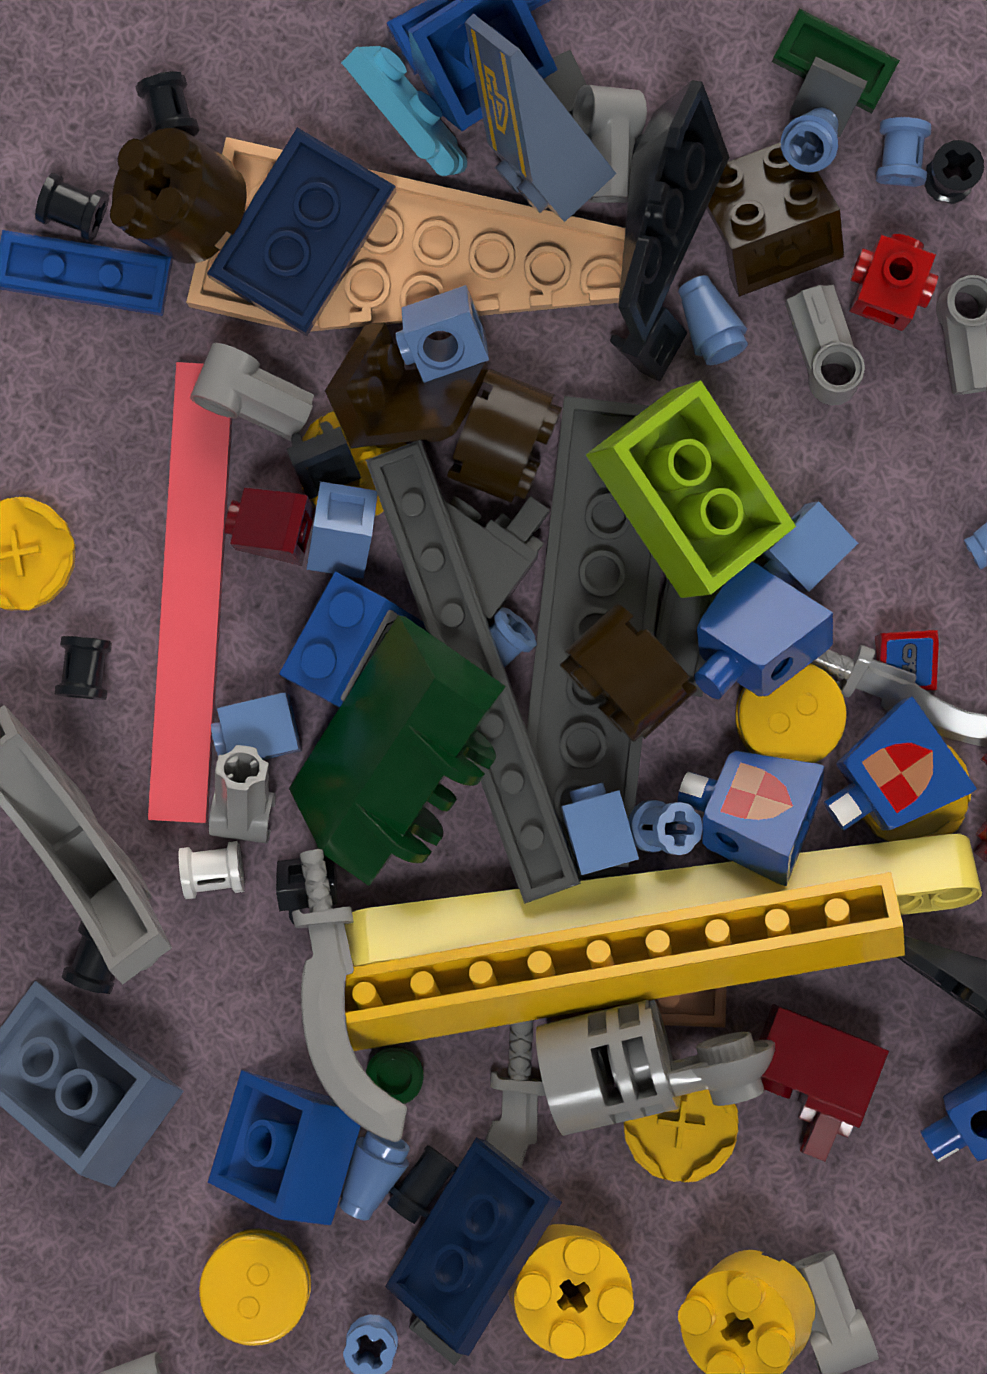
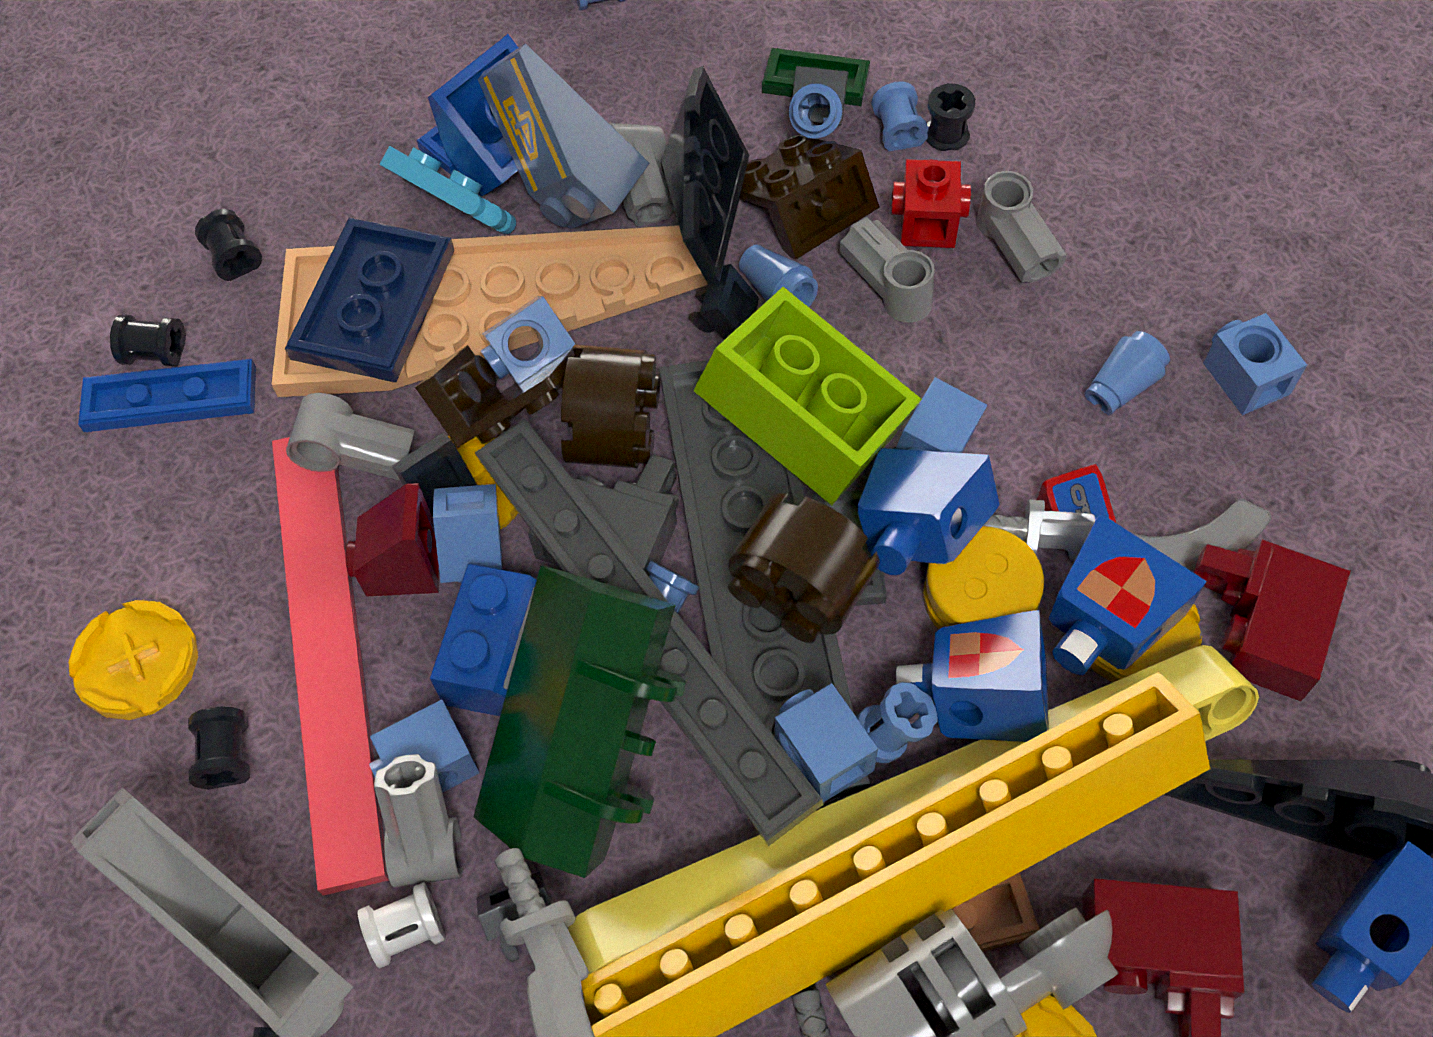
camera: 10 degrees left, 25 degrees down
dark brown brick [110,128,247,264] -> none

